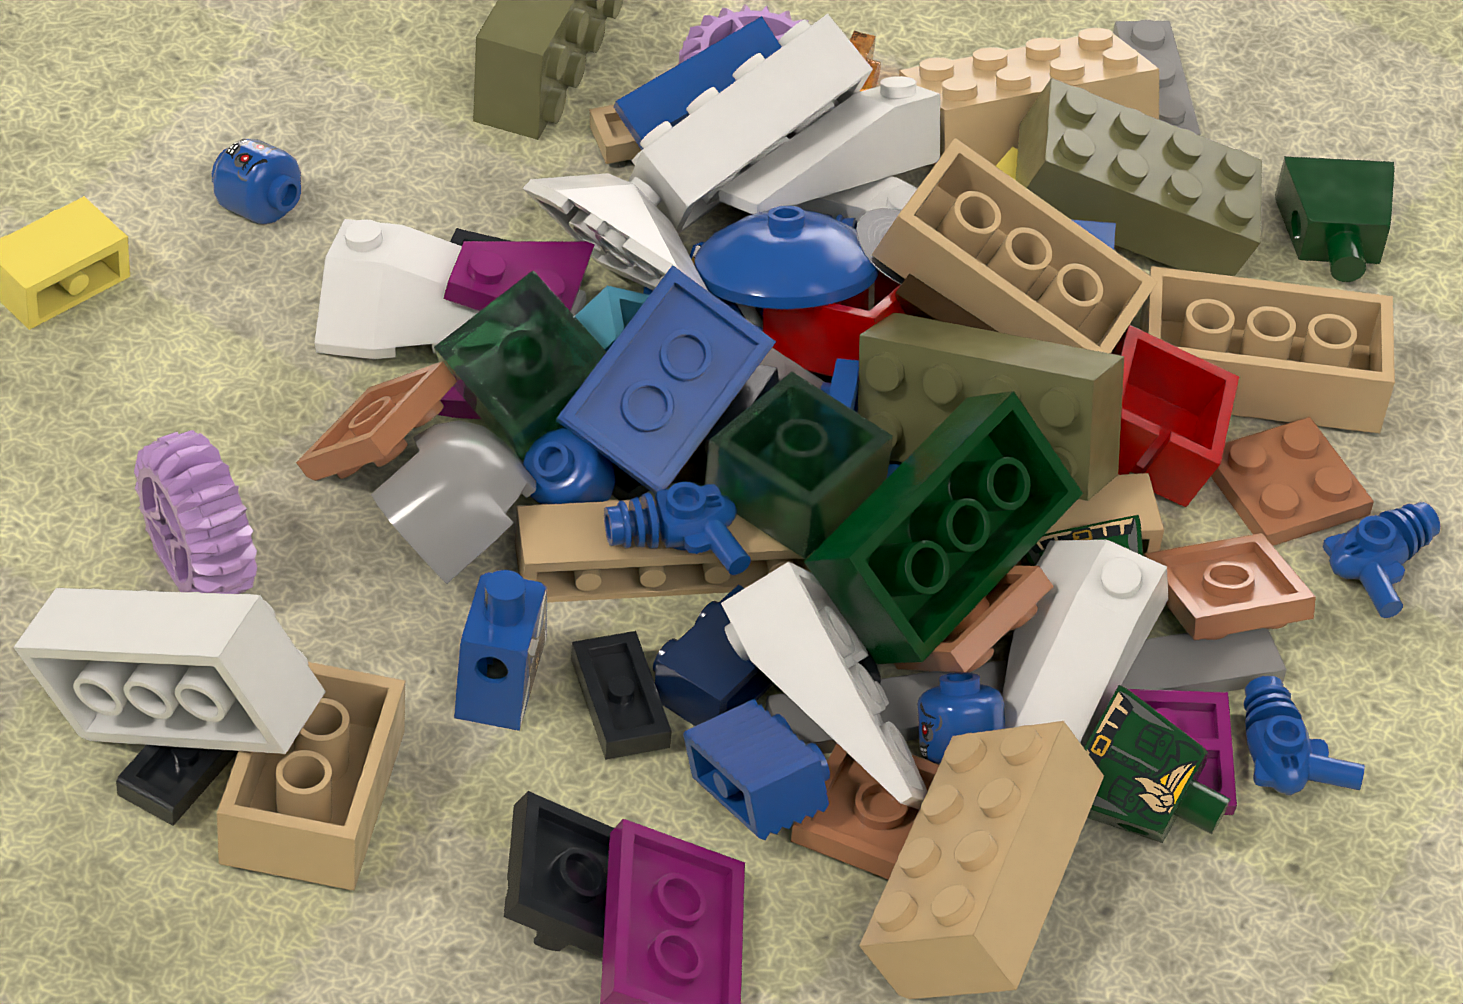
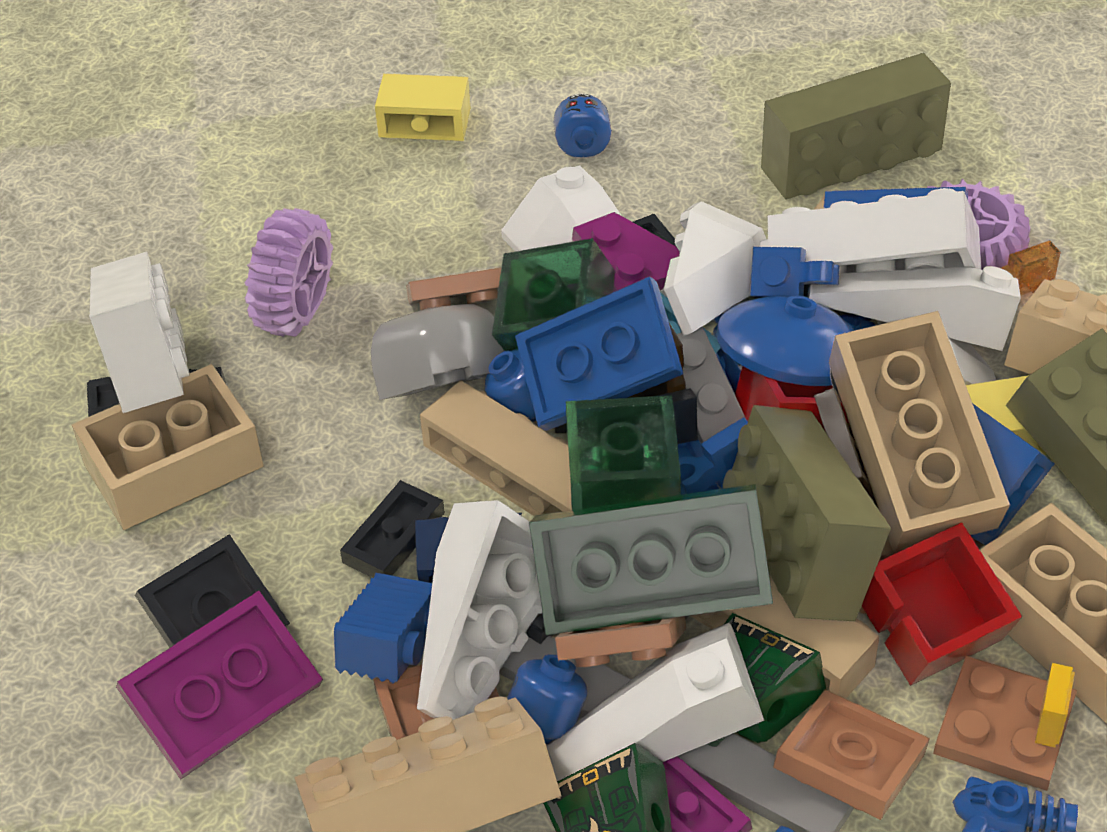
camera: 55 degrees right, 0 degrees up
blue torso [454,570,547,731] -> none
blue piece [604,482,751,575] -> none
none -> blue plate [750,247,840,298]
none -> yellow tile [1035,663,1075,748]

